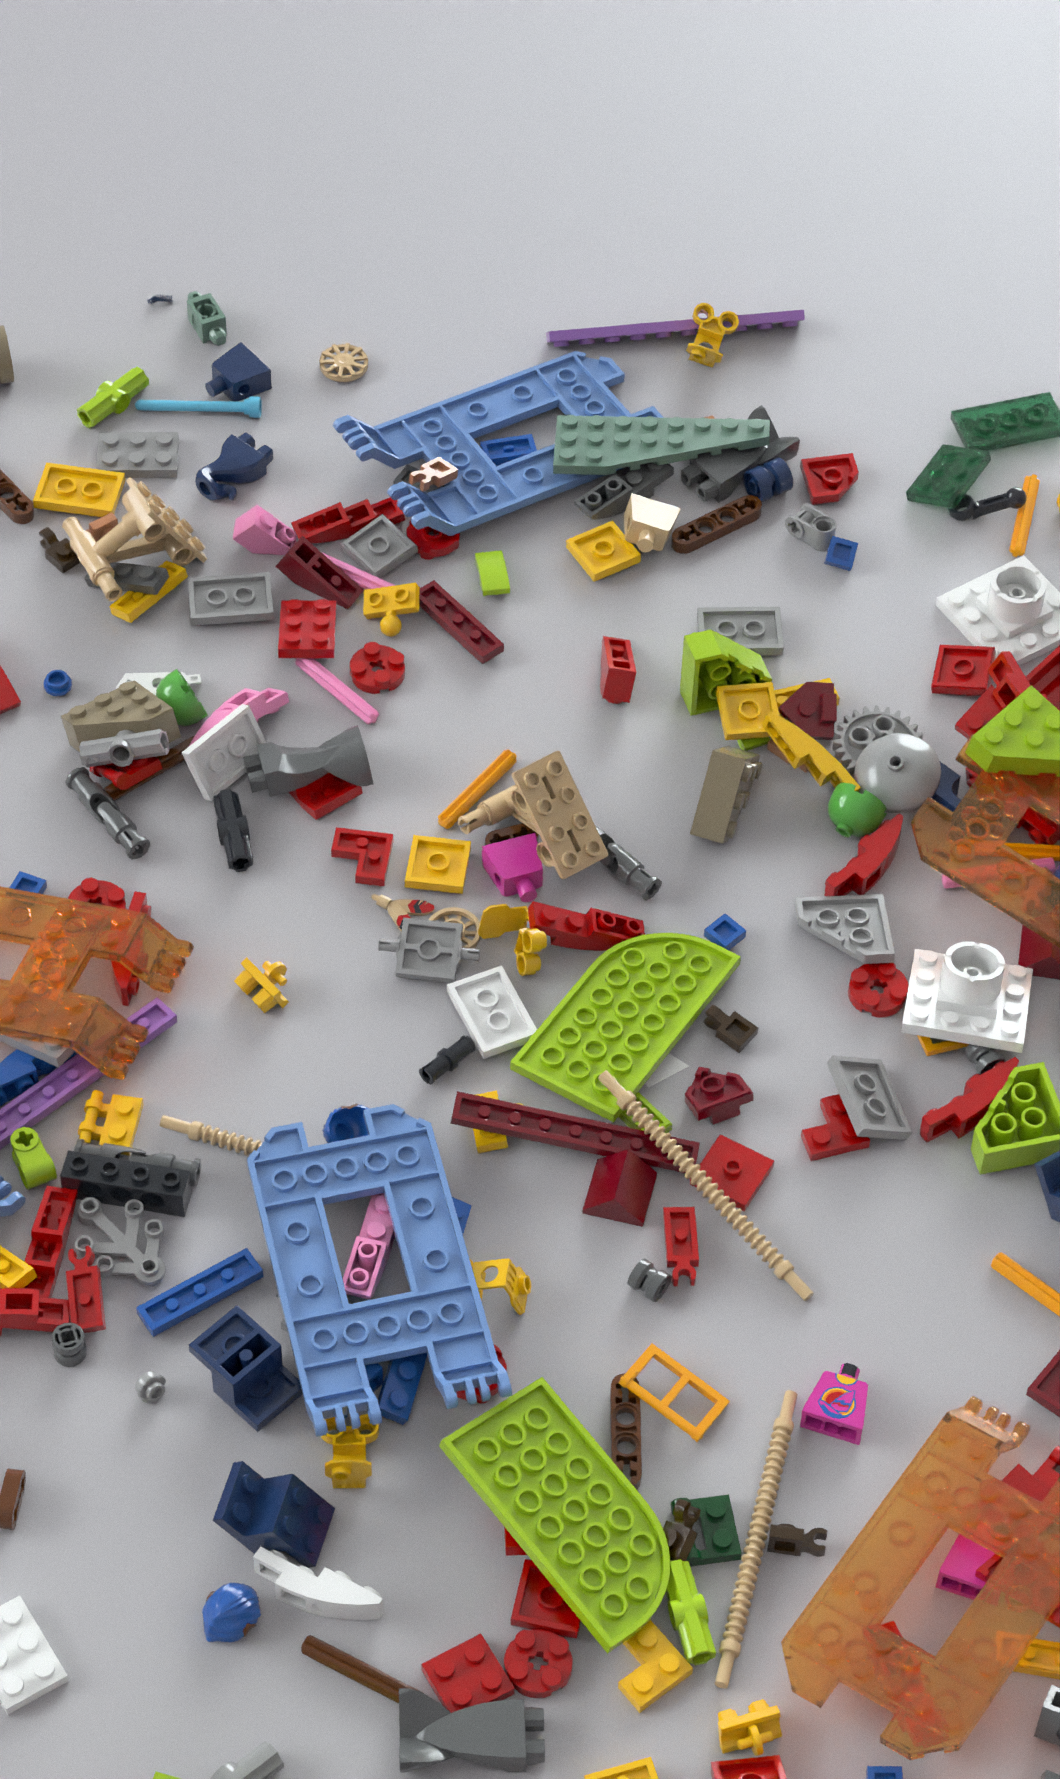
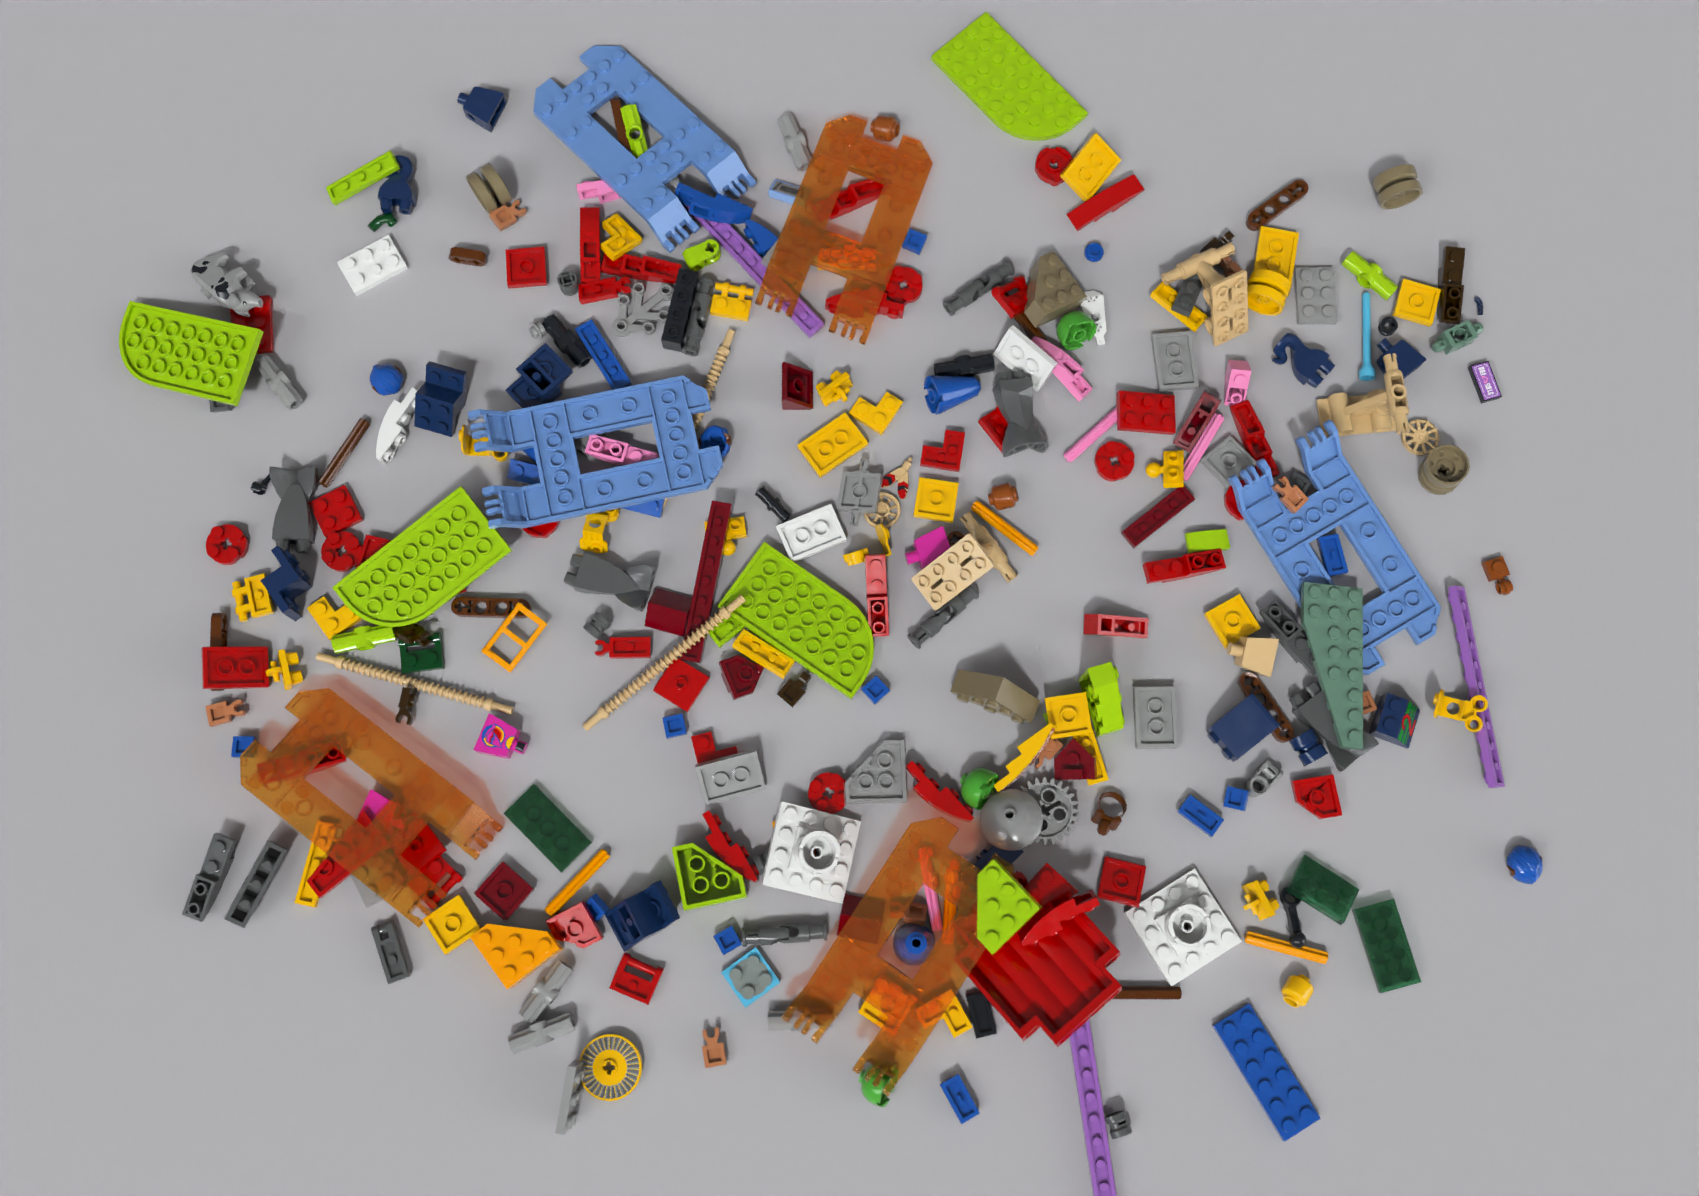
camera: 90 degrees right, 25 degrees up
light grey piece [79,729,169,767] -> none
none -> dark blue bracket [261,546,312,622]
none -> clear green plate [503,784,592,873]
none -> red plate [505,247,547,289]
none -> black piece [542,314,592,368]
none -> dark grey hips [564,553,655,612]
none -> blue plate [662,713,687,739]
none -> yellow plate [732,629,795,679]
none -> dark red slope [782,362,813,410]
none -> yellow plate [797,413,868,478]
none -> yellow plate [849,392,903,435]
none -> blue cone [924,375,981,415]
none -> dark orange head [988,482,1019,510]
none -> reddish brown piece [1091,792,1127,836]
none -> red slope [1142,549,1226,584]
none -> blue plate [1177,795,1224,837]
none -> dark blue slope [1206,693,1280,762]
none -> yellow hips [1242,880,1280,921]
none -> yellow wheel [1247,269,1292,316]
none -> tan plate [1316,353,1410,437]
none -> dark blue slope [1369,693,1420,749]
none -> black bush [1378,317,1398,336]
none -> yellow plate [1392,278,1441,327]
none -> dark tan wheel [1418,445,1470,495]
none -> dark brown slope [1437,246,1465,324]
none -> tile [1468,361,1502,404]
none -> dark orange plate [1481,556,1513,595]
none -> blue hair [1506,845,1543,884]

